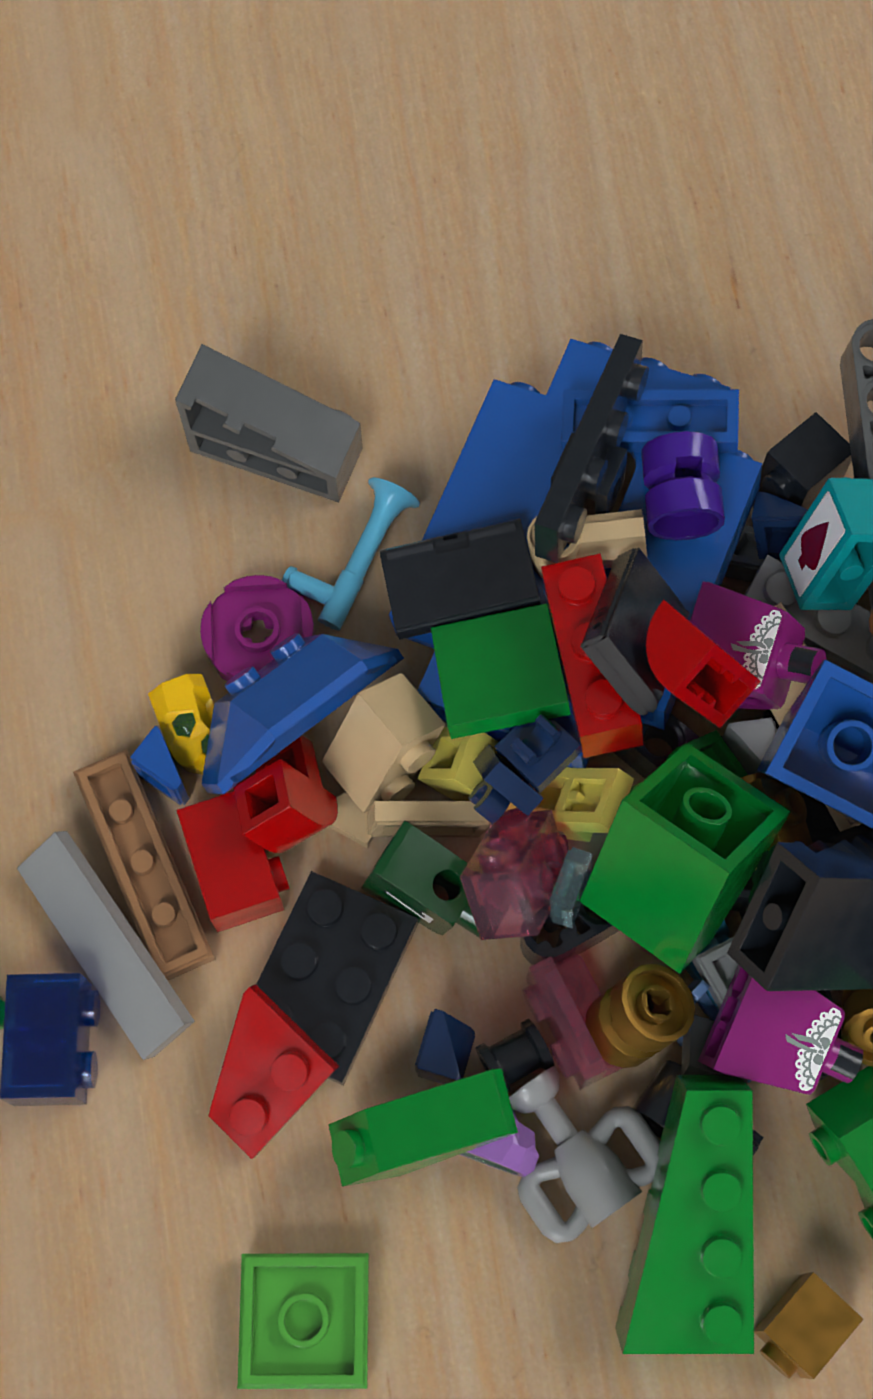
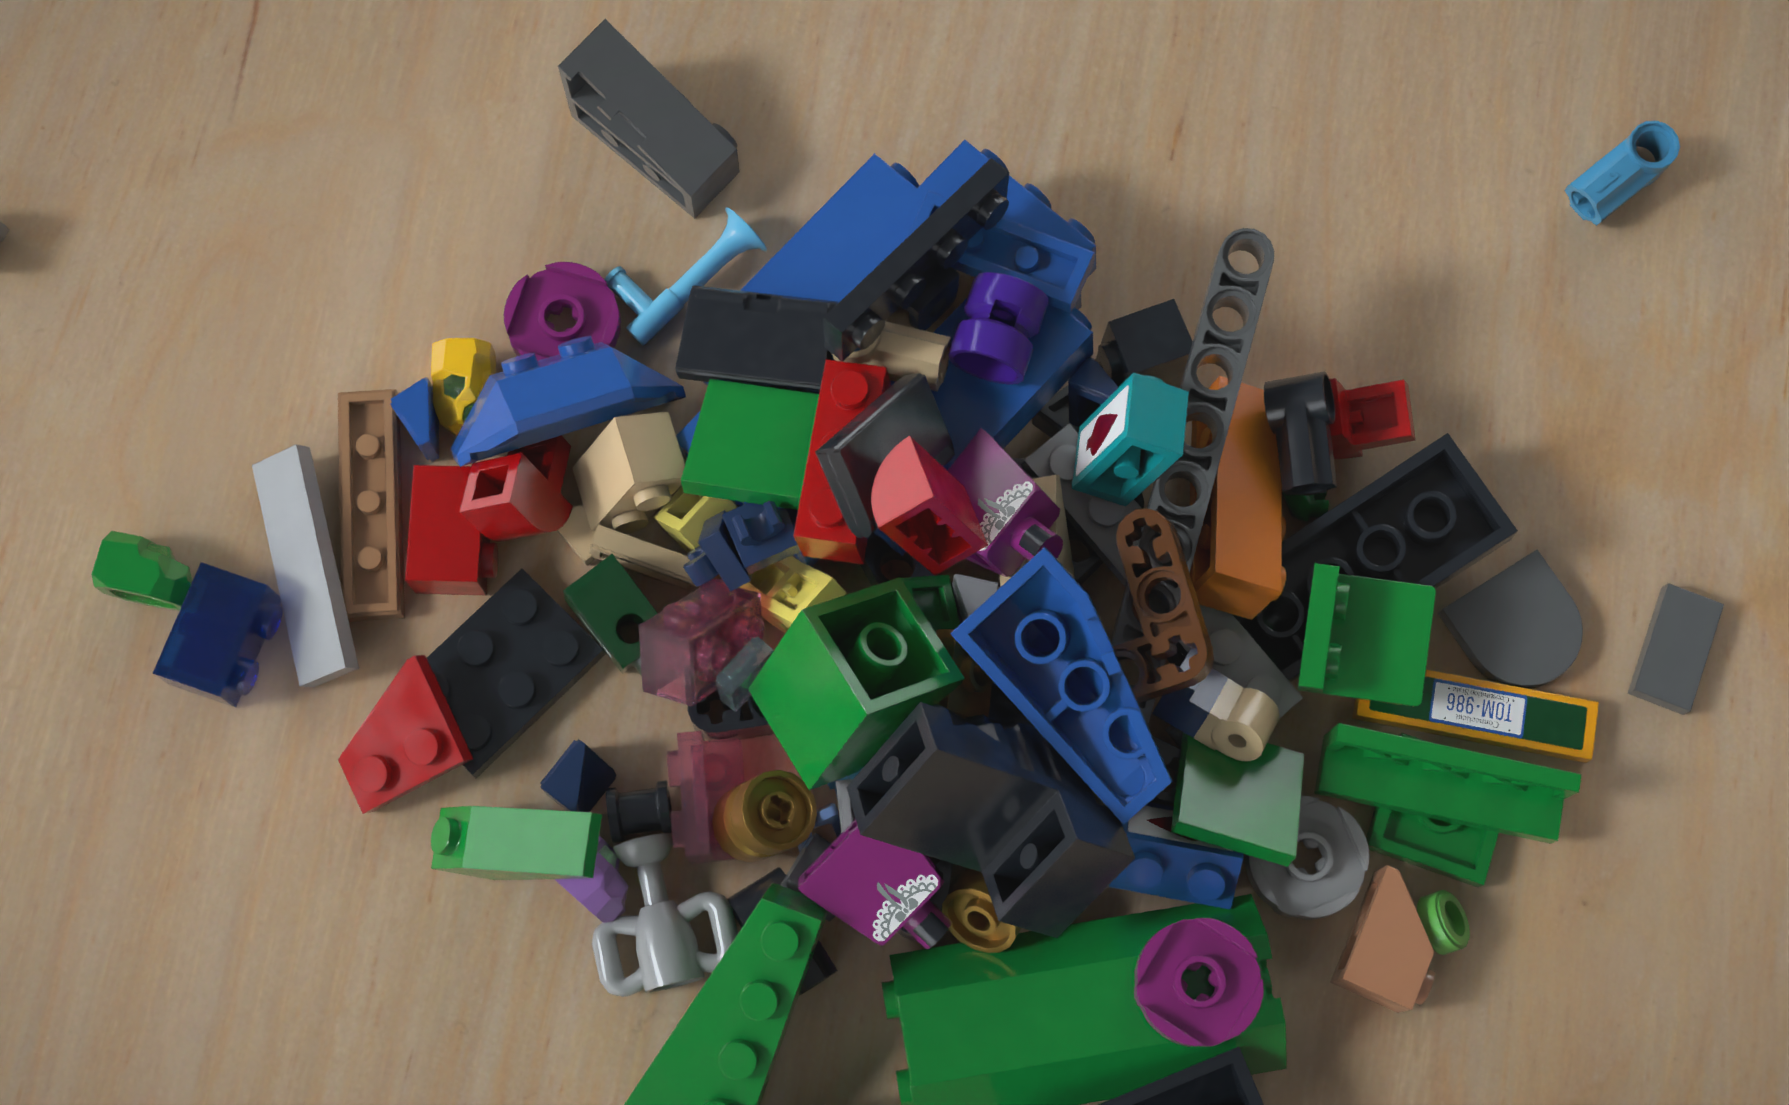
camera: 15 degrees right, 5 degrees up
bright green plate [237,1253,369,1389] -> none

